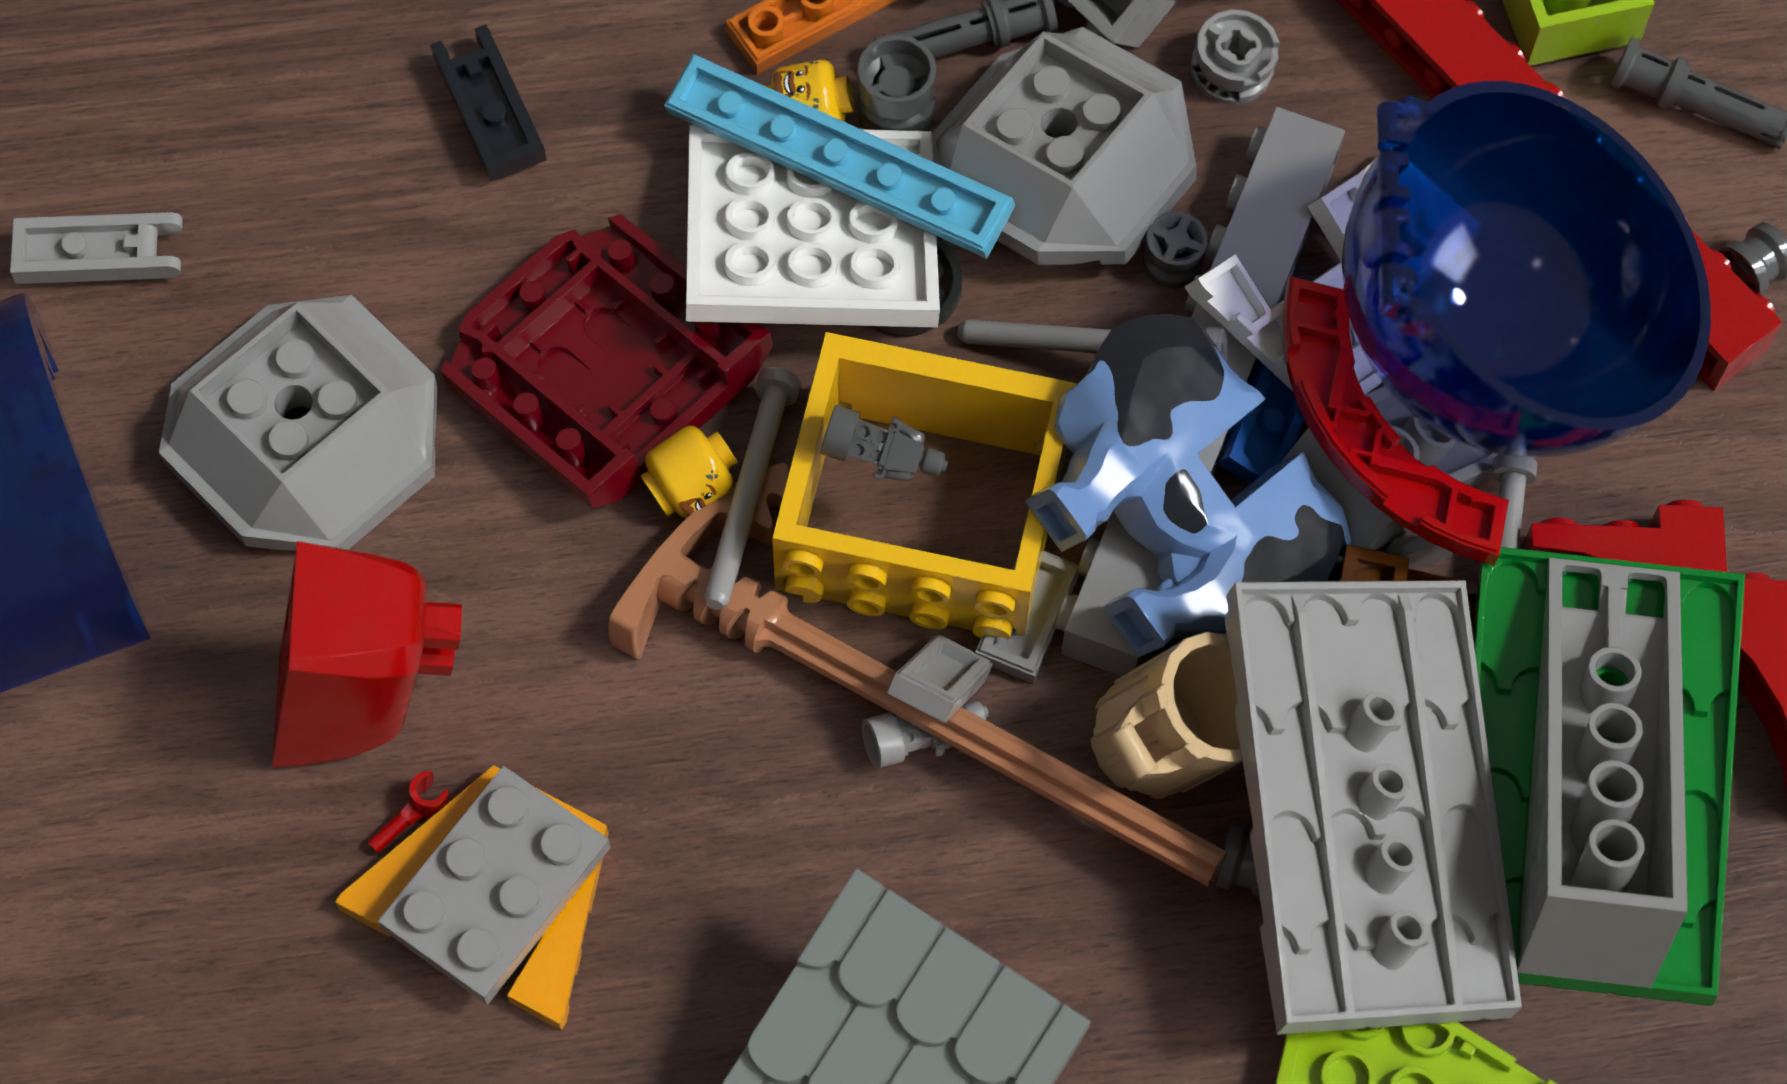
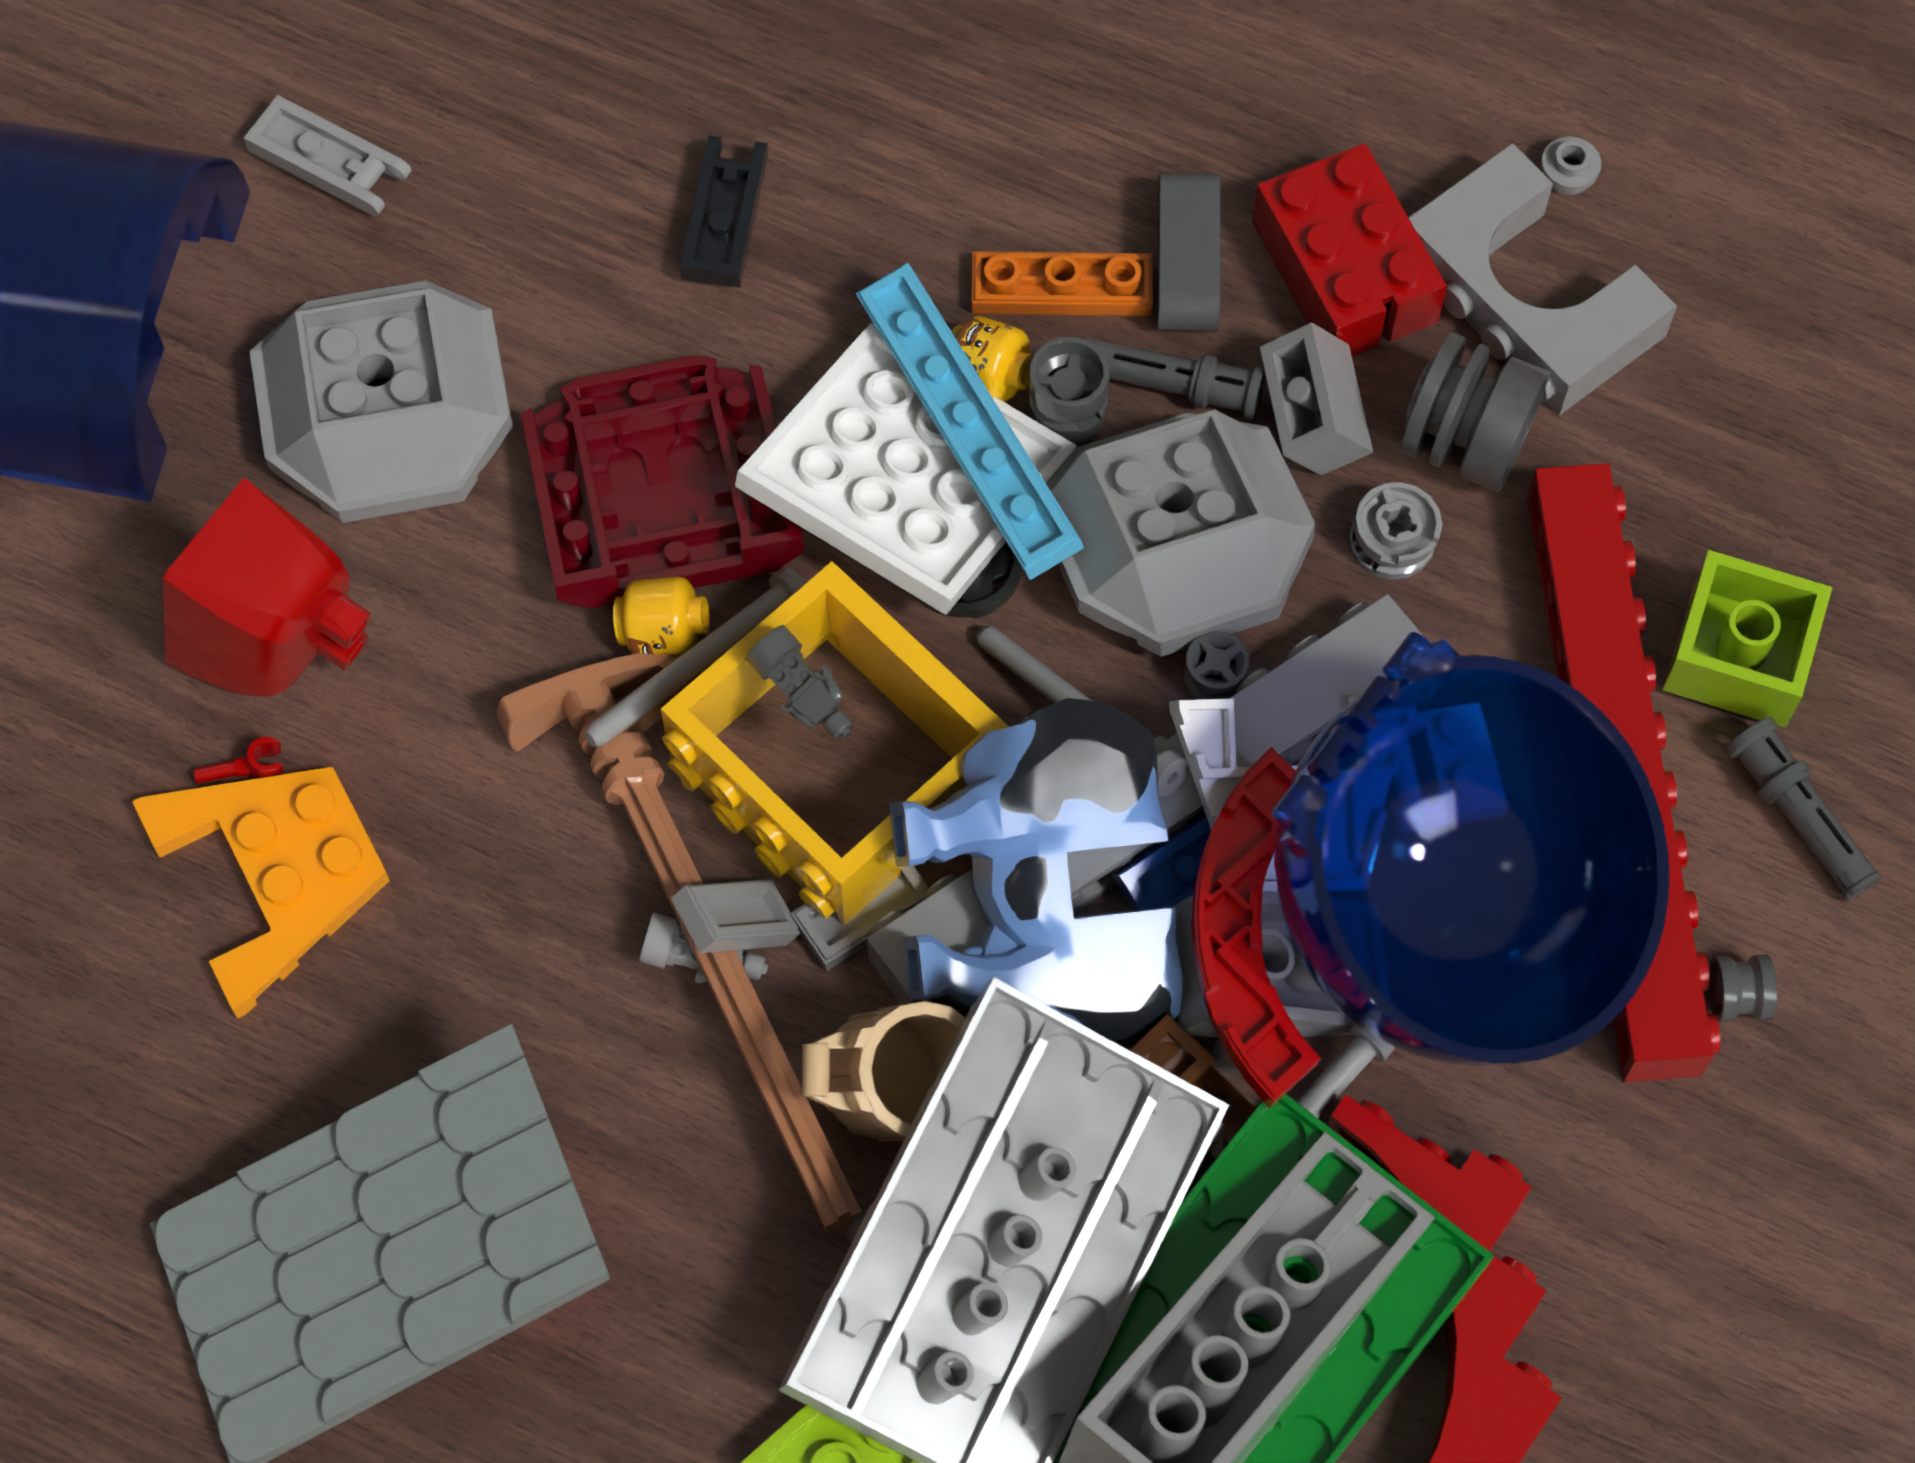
camera: 35 degrees right, 0 degrees up
light grey plate [378,766,611,1005] -> none

